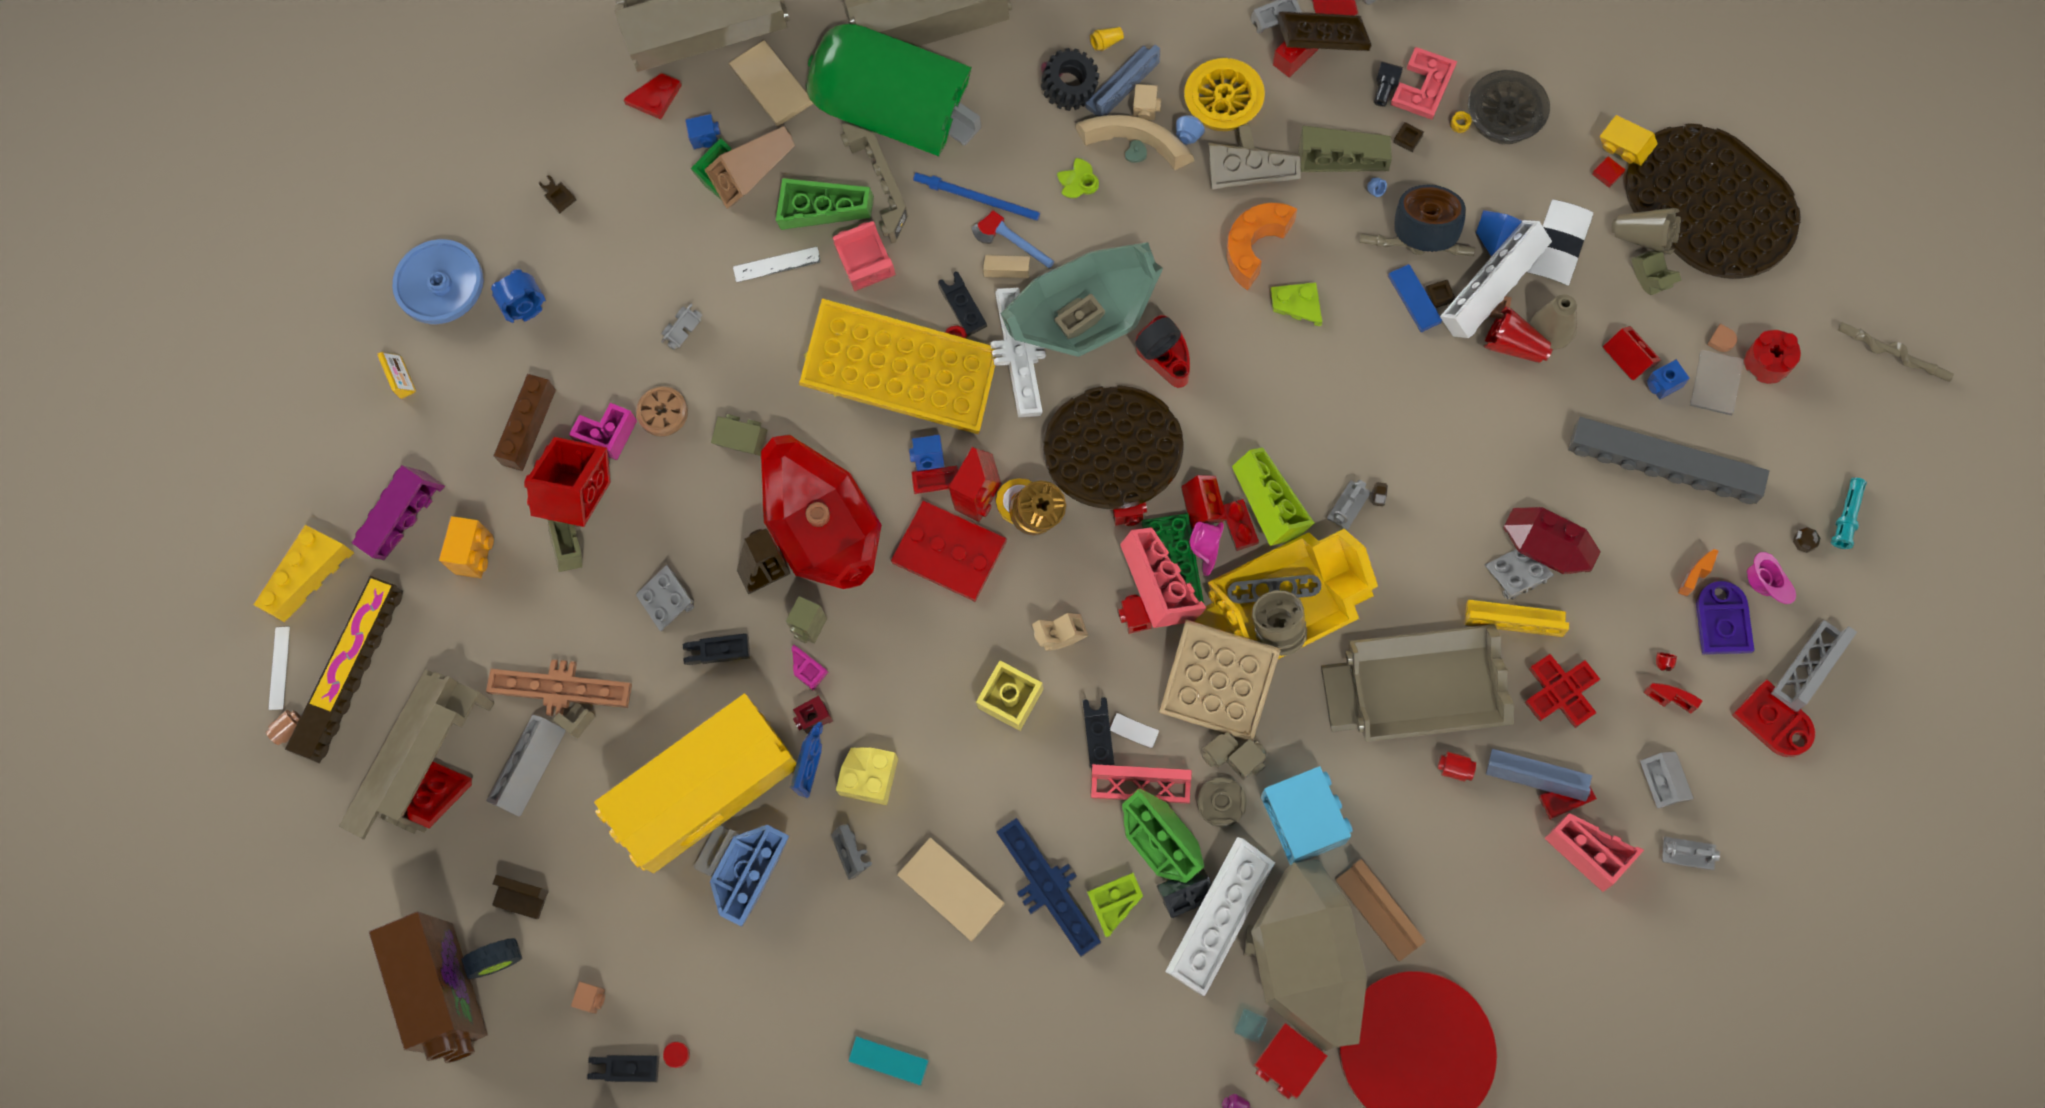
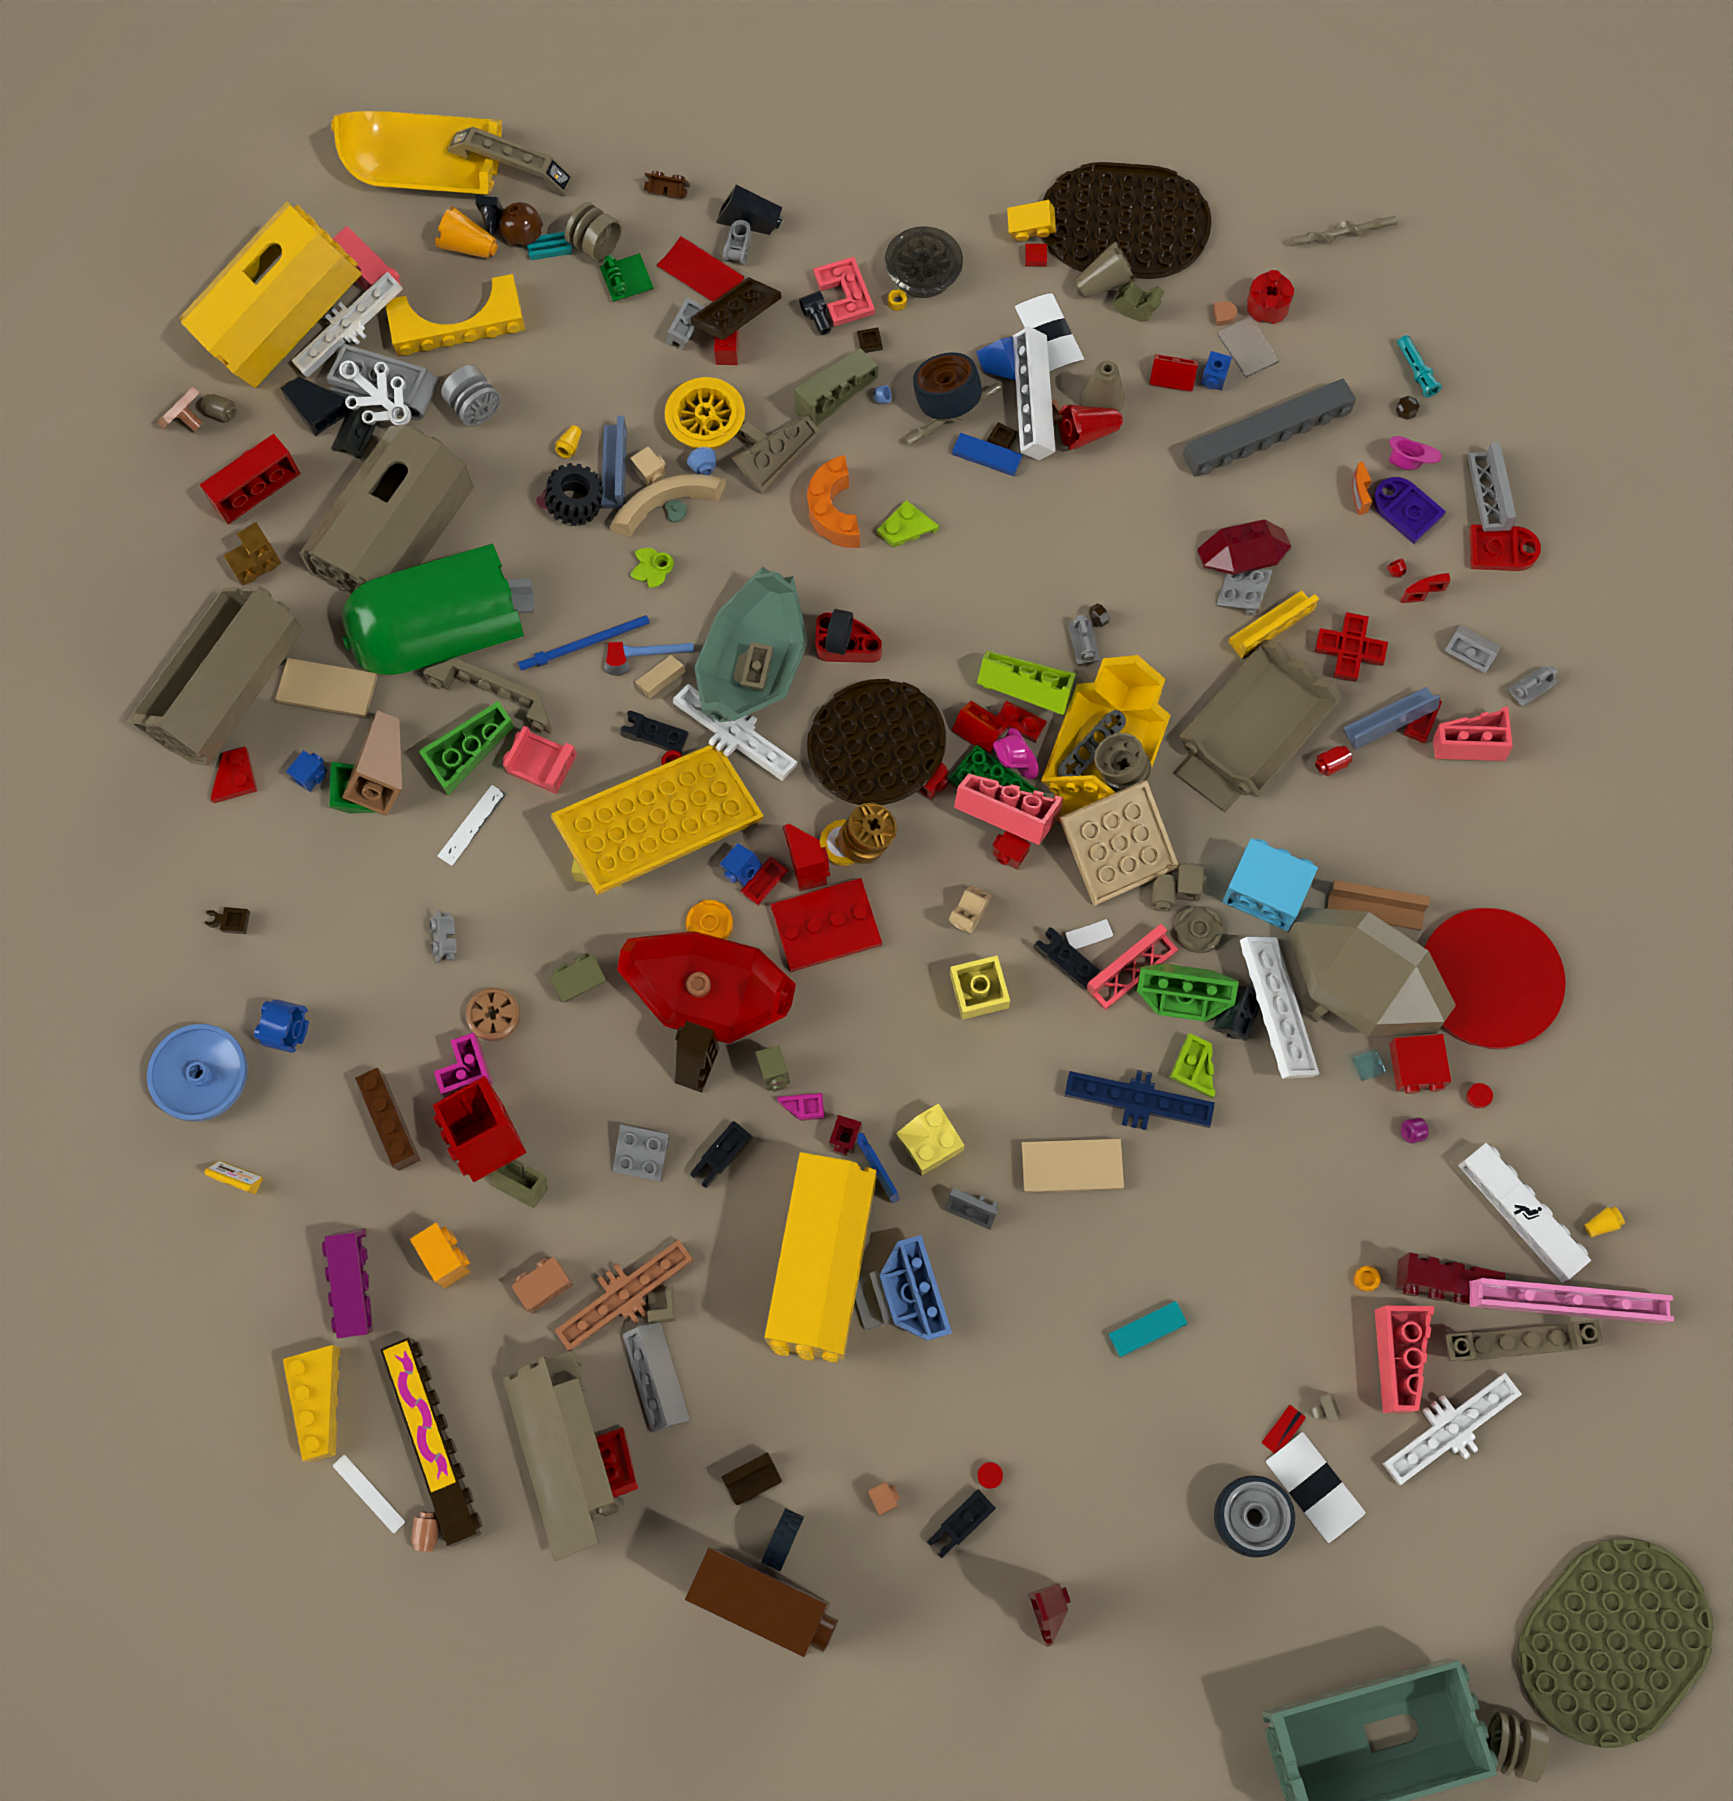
camera: 50 degrees left, 0 degrees up
none -> nougat brick [511,1257,573,1314]
none -> light orange tile [686,900,733,940]

